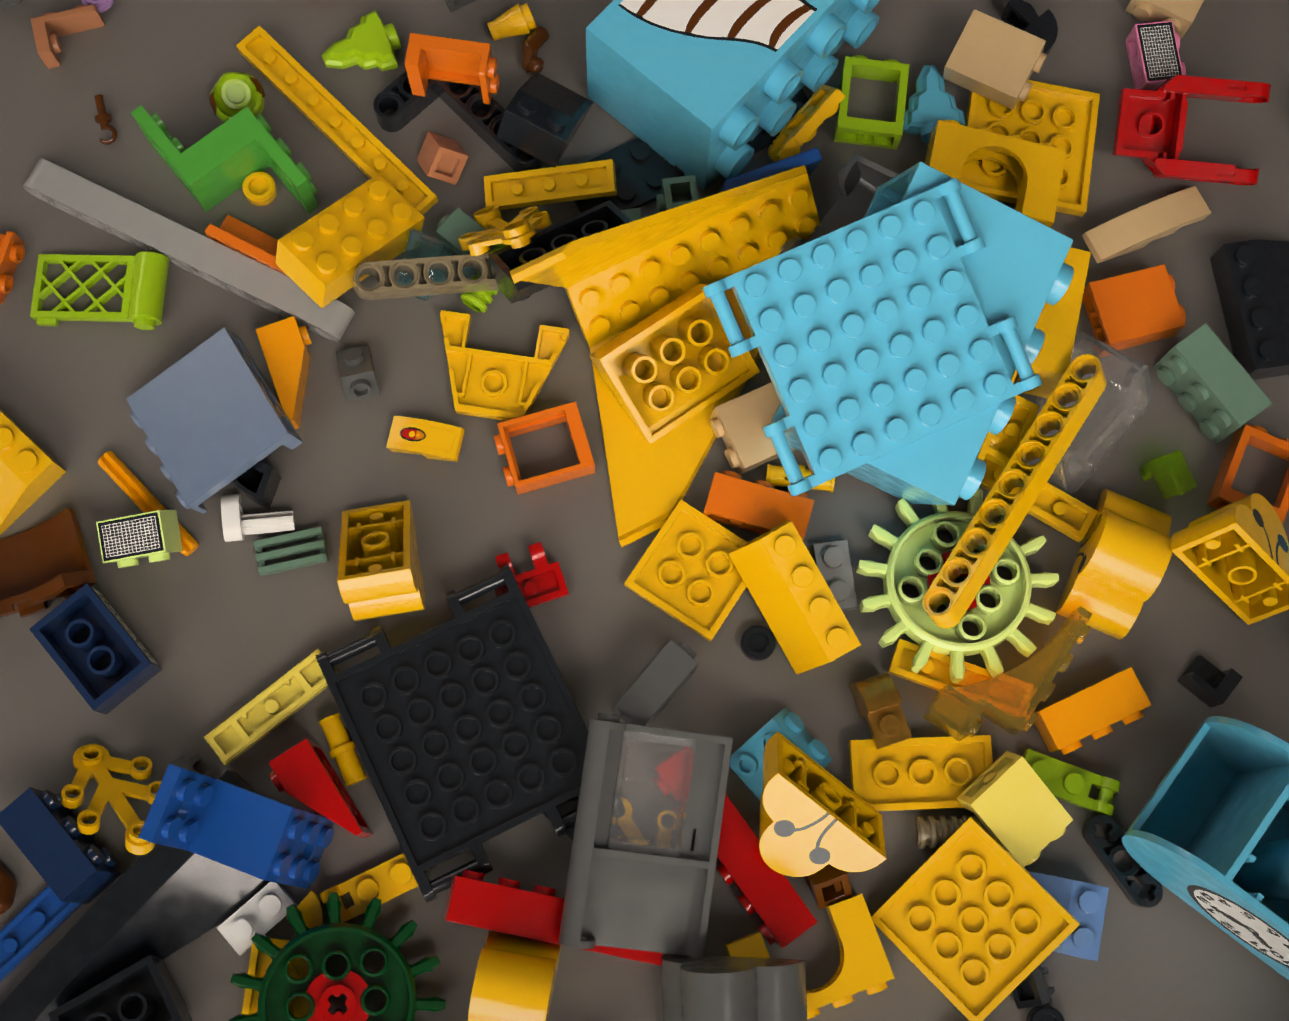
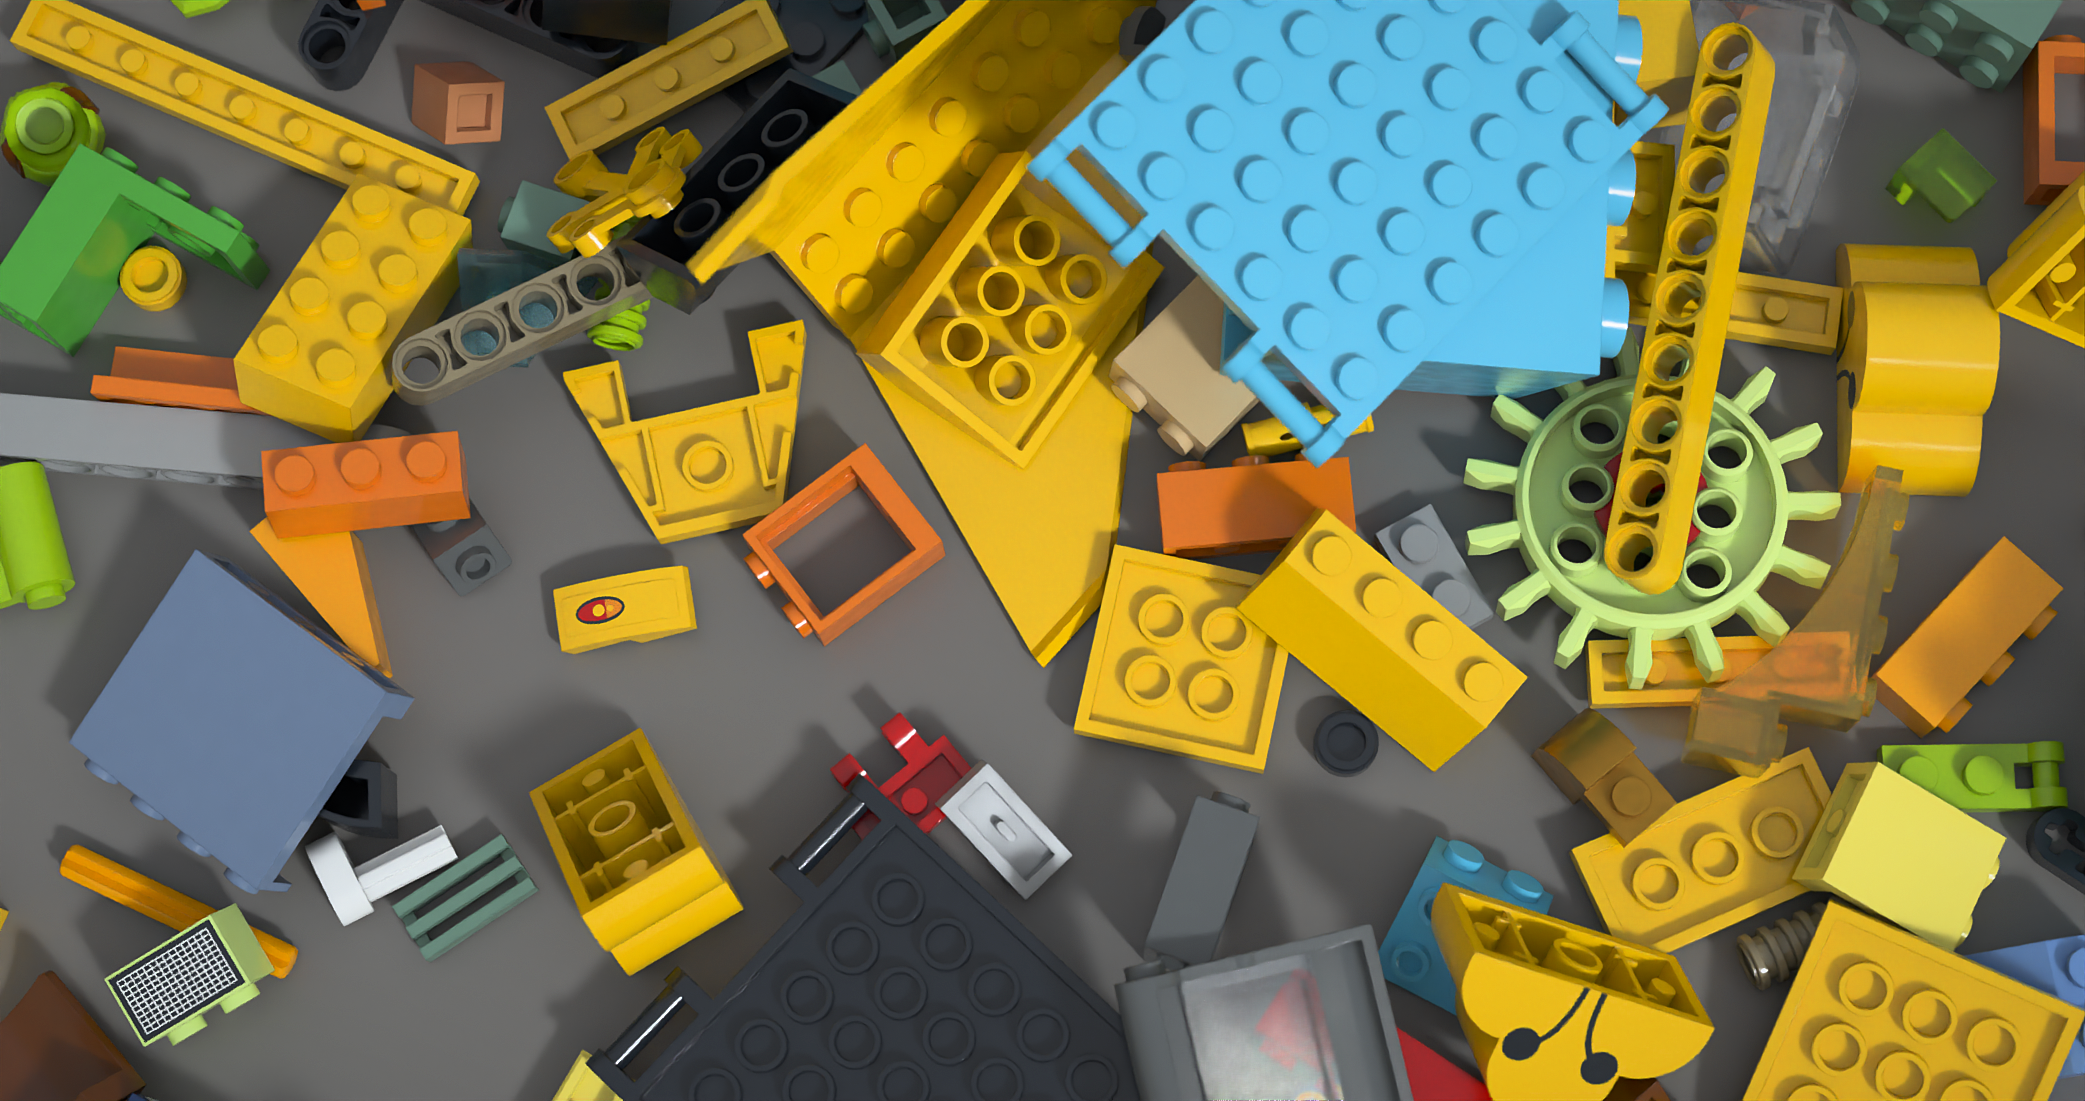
camera: 10 degrees left, 0 degrees up
none -> orange brick [261,431,471,539]
none -> plate [935,759,1072,900]

